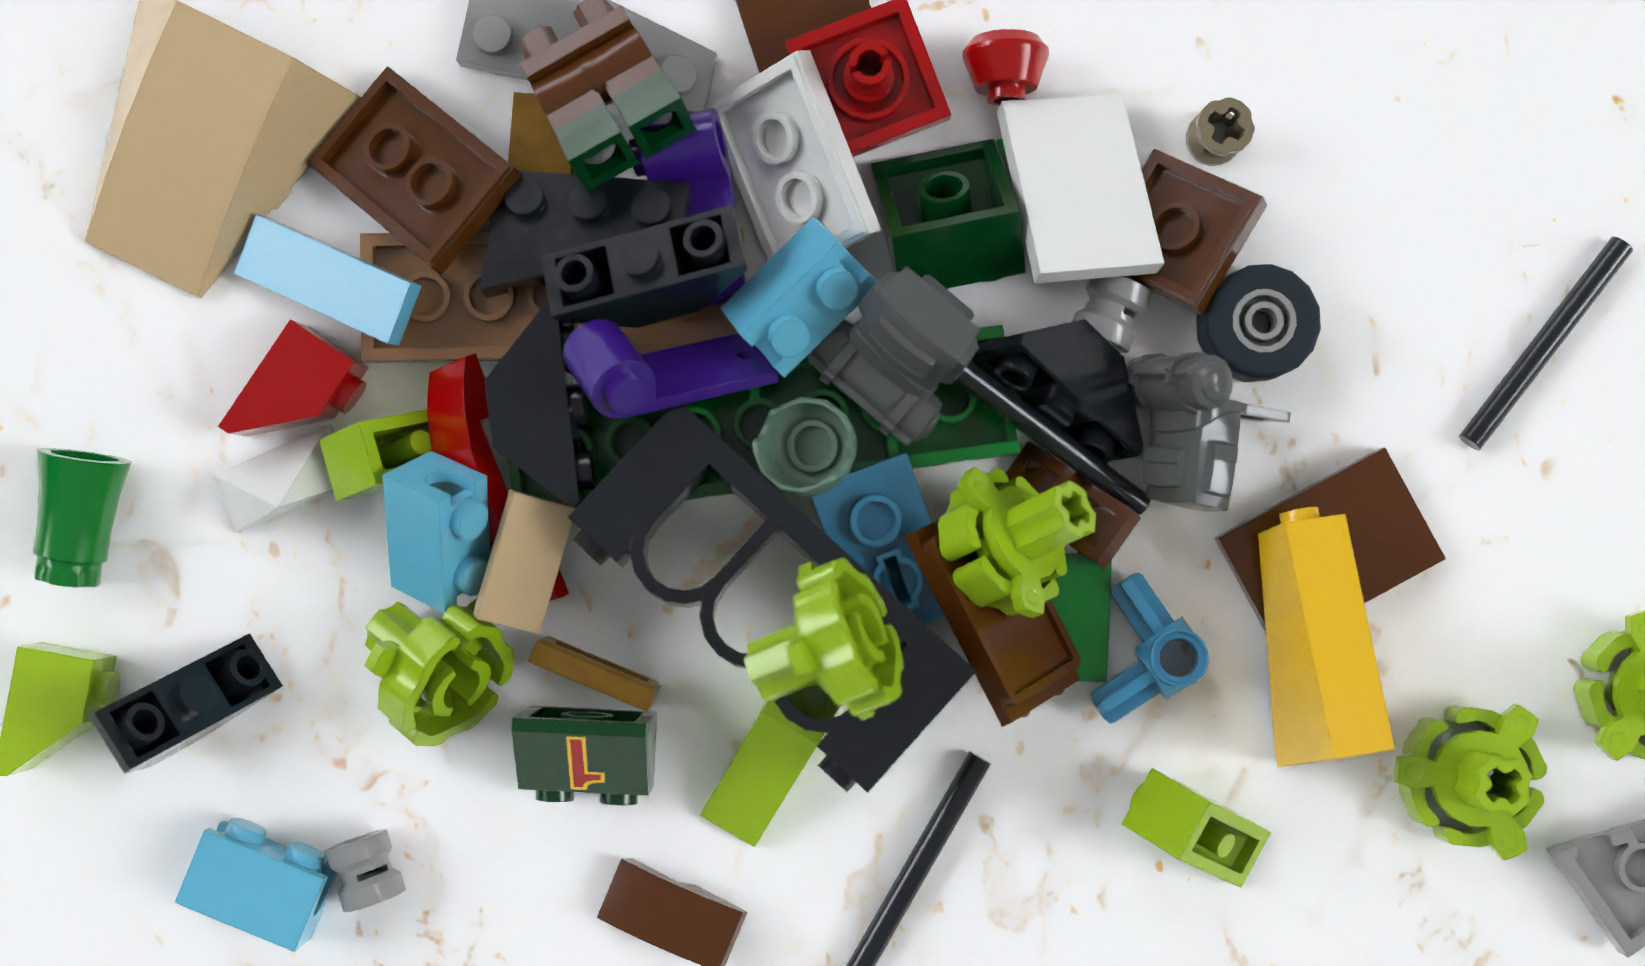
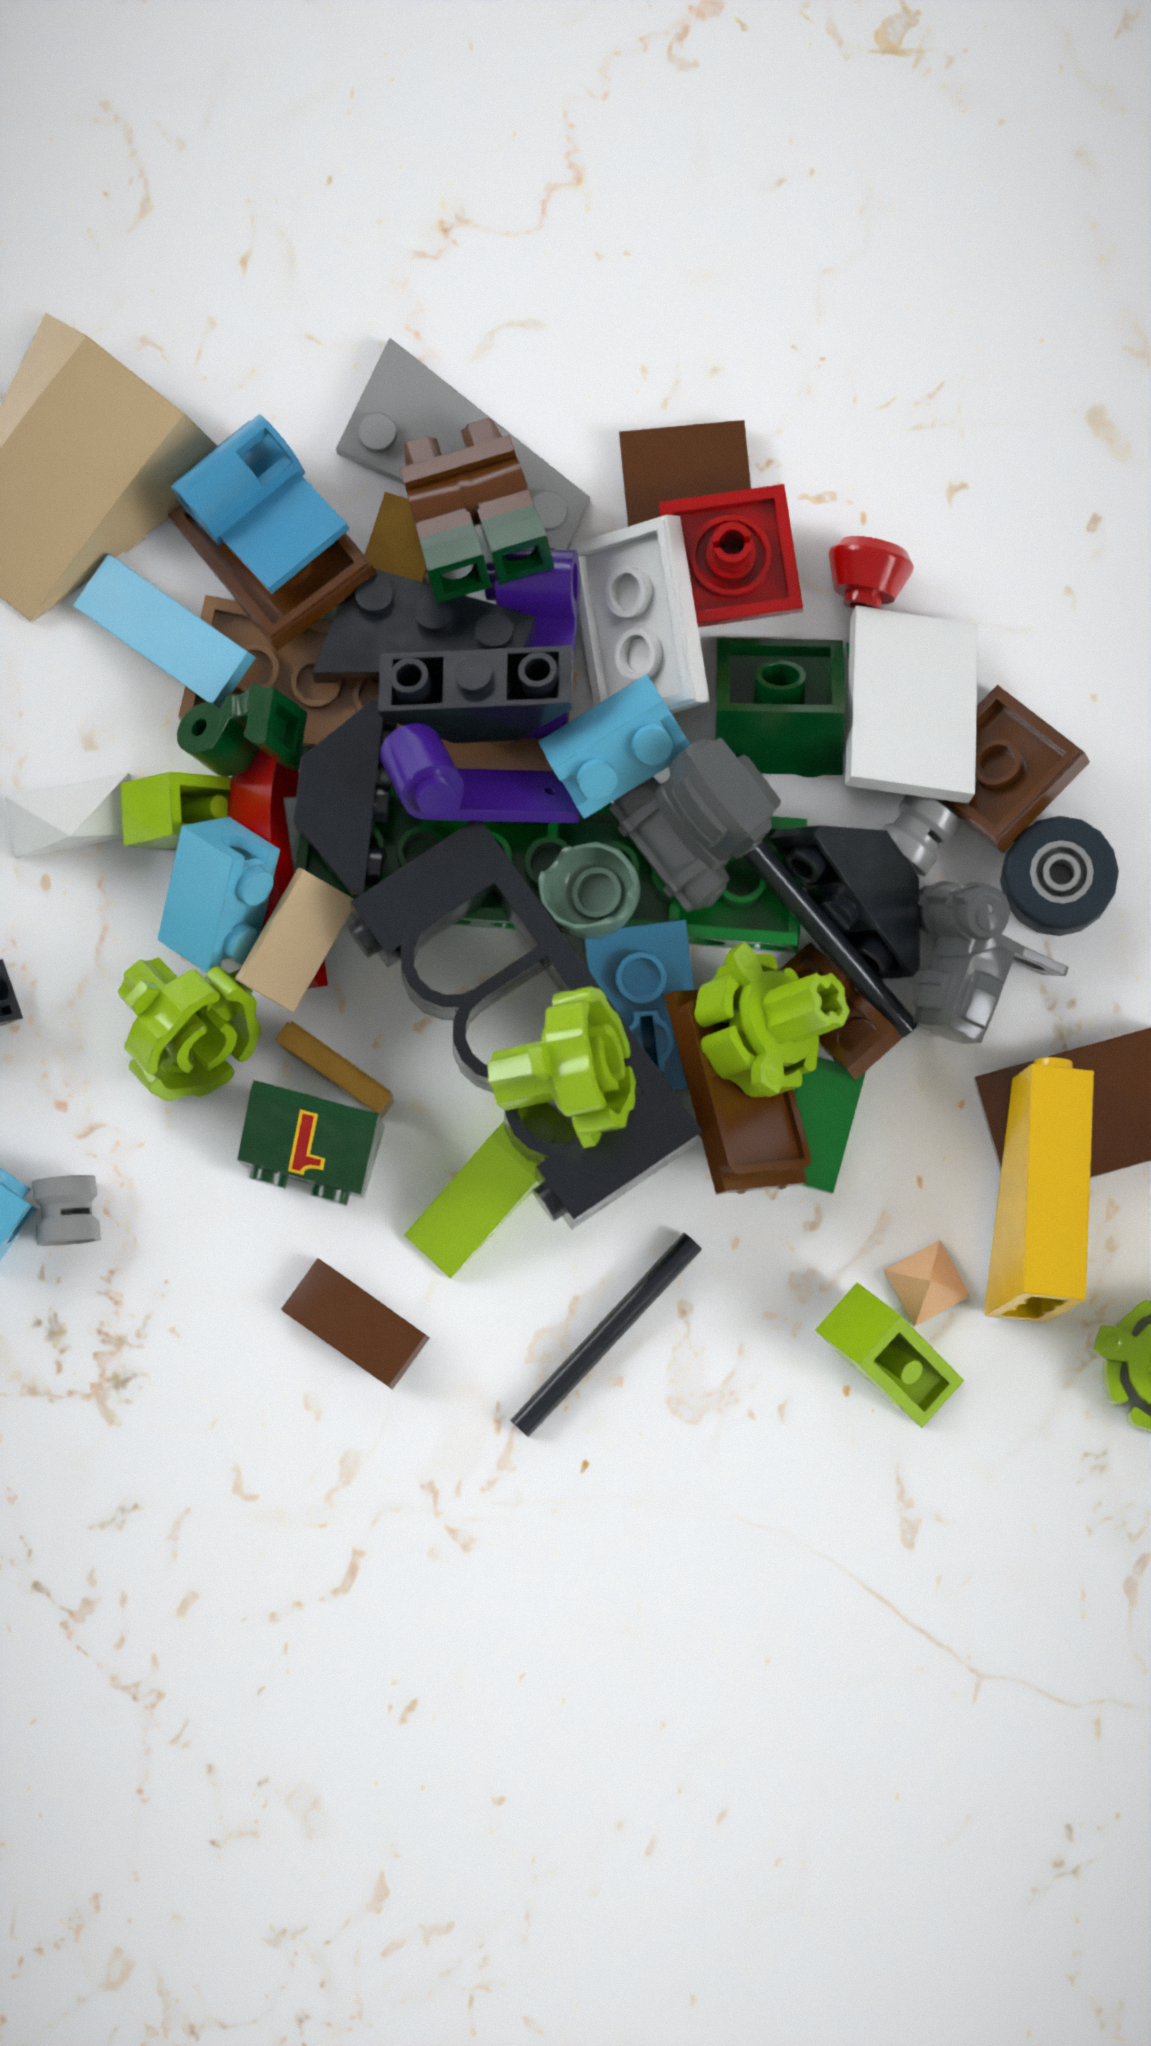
camera: 20 degrees right, 5 degrees down
red slope [218,319,369,437] -> none
dark azure axle [1090,573,1209,724] -> none
dark tan bush [1186,97,1255,166] -> none
none -> dark azure piece [170,414,350,594]
none -> dark green leg [177,682,307,777]
none -> light nougat slope [883,1240,970,1327]

